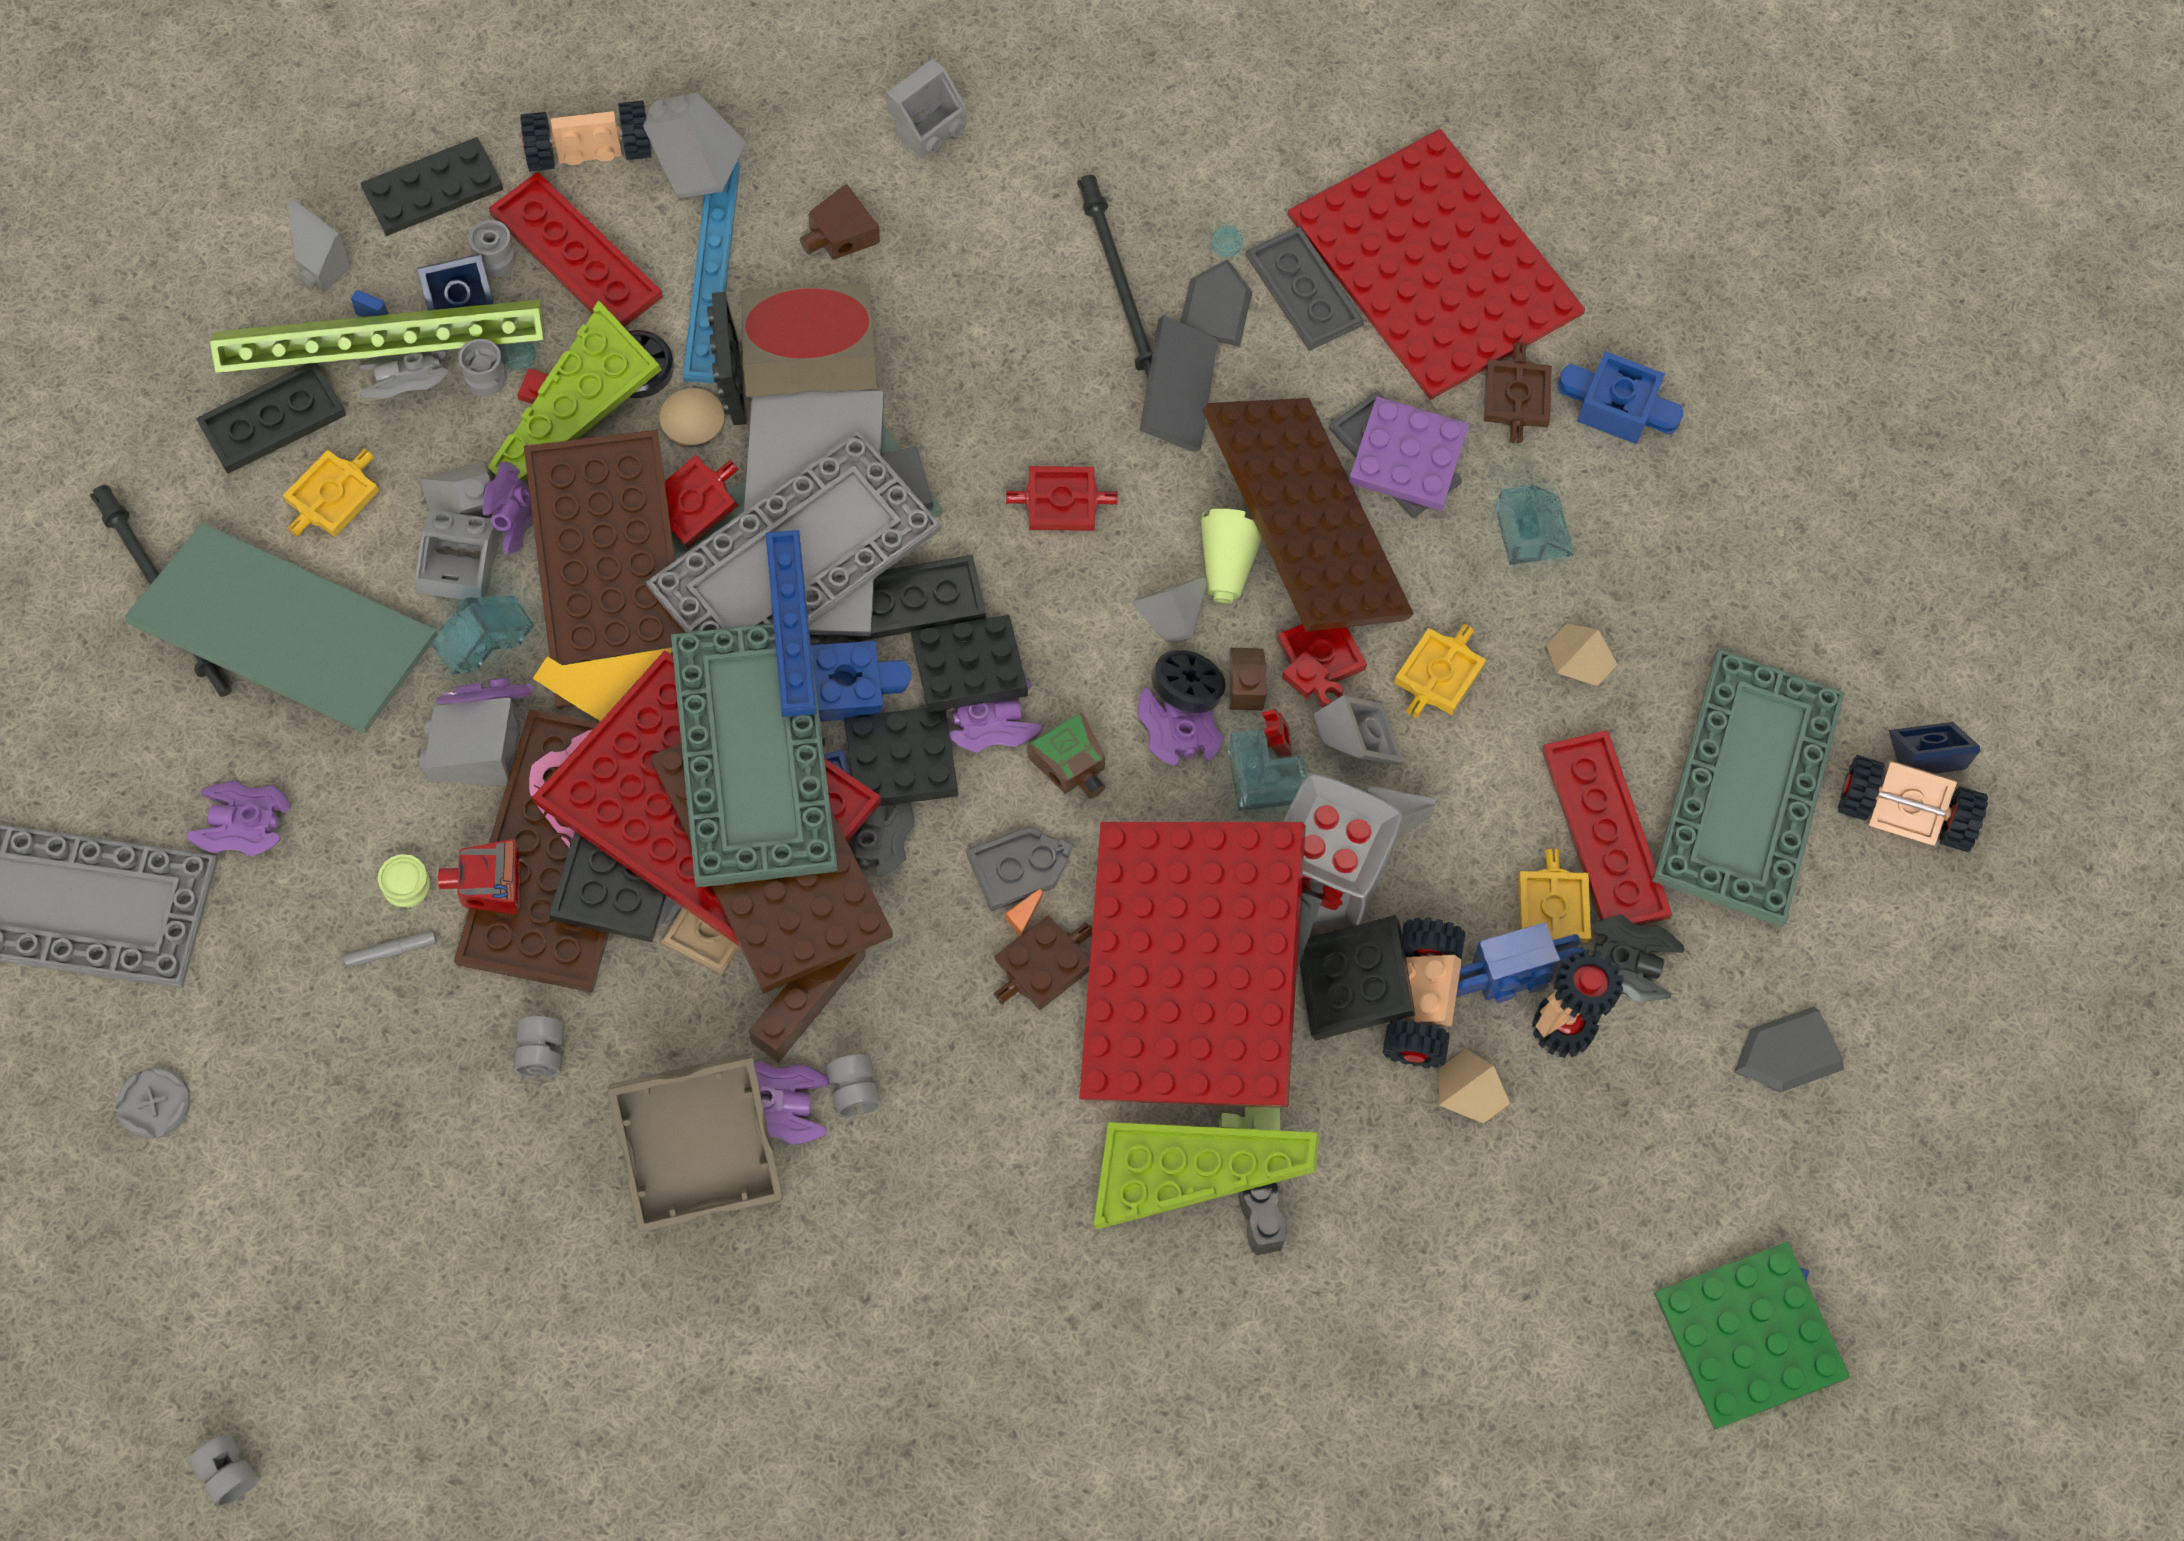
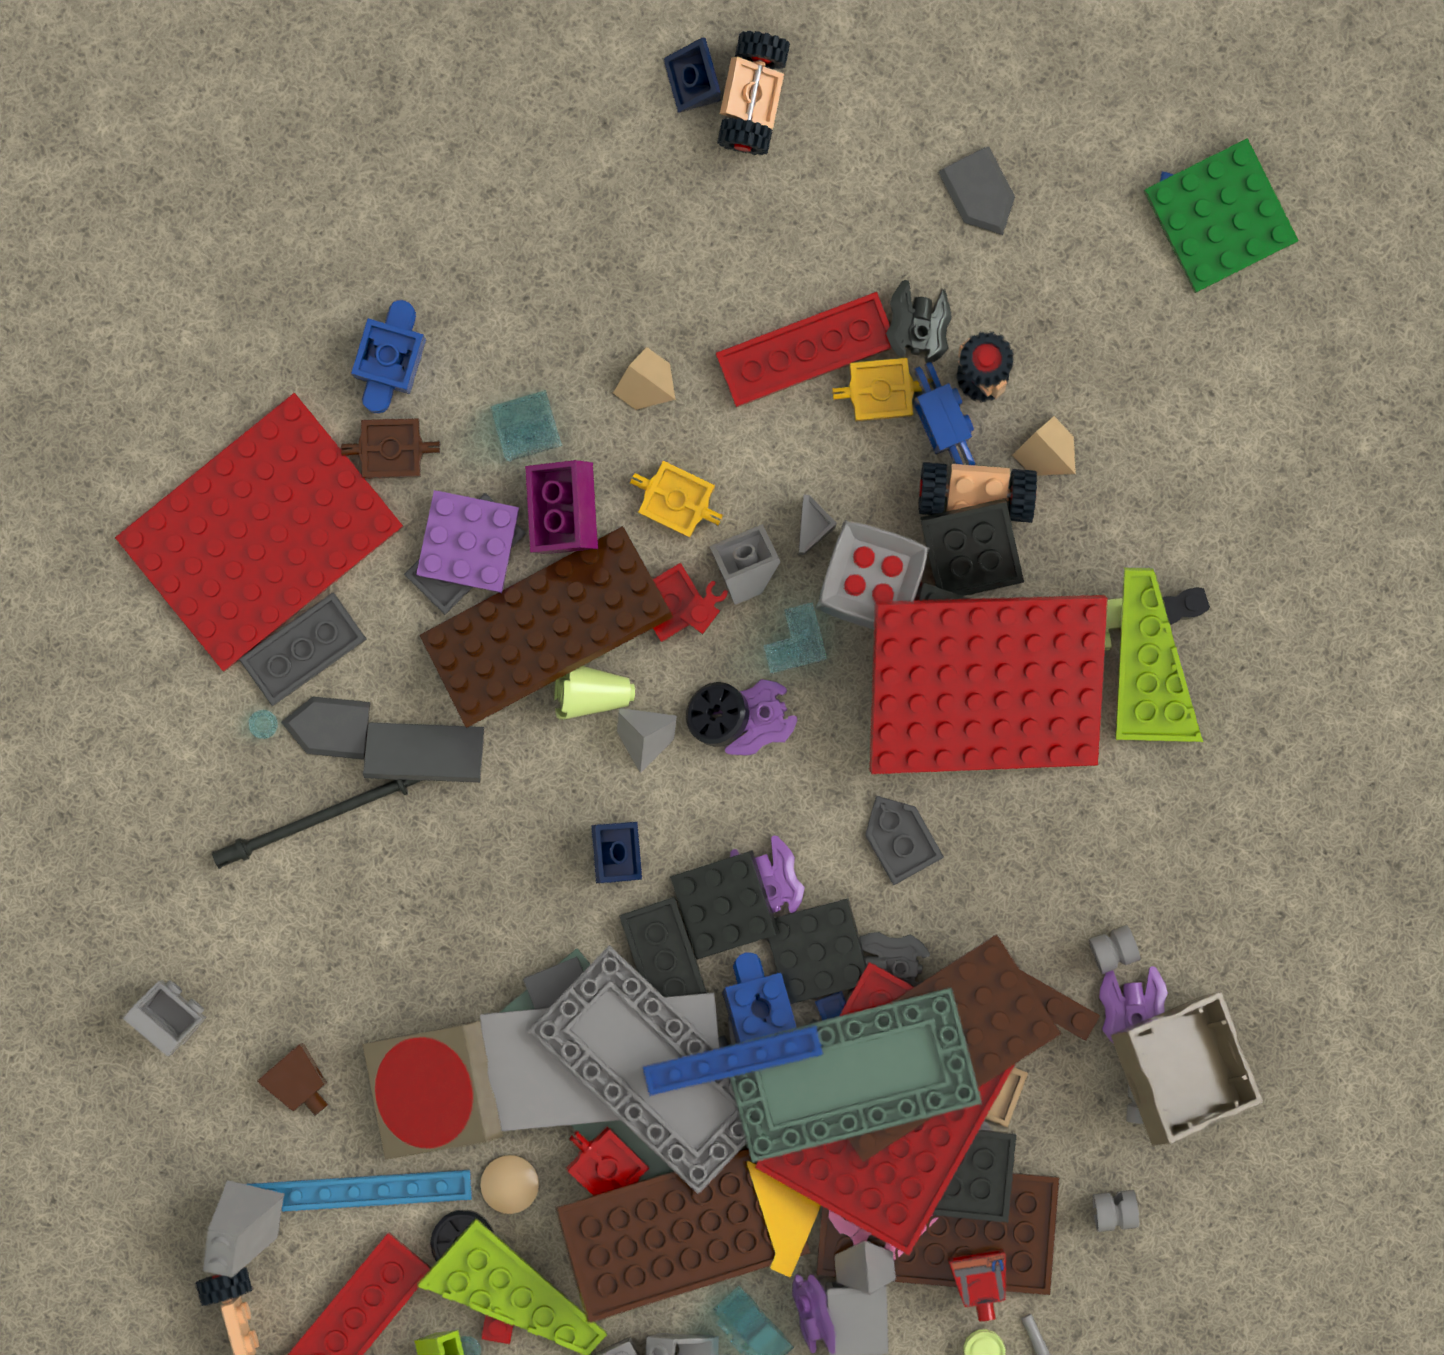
camera: 90 degrees left, 20 degrees up
medium lavender piece [483,461,533,555] -> none
pearl dark grey plate [707,291,746,425] -> none
reddish brown plate [993,915,1092,1010] -> none
red plate [1006,466,1118,531] -> none
orange piece [1006,889,1043,936] -> none
torso [1028,712,1105,799] -> none
reddish brown slope [1230,648,1266,711] -> none
red plate [1262,709,1292,757] -> none
sand green tile [1652,649,1845,927] -> none
none -> magenta brick [525,460,598,554]
none -> dark blue slope [591,822,642,884]
none -> light grey slope [835,1241,896,1295]

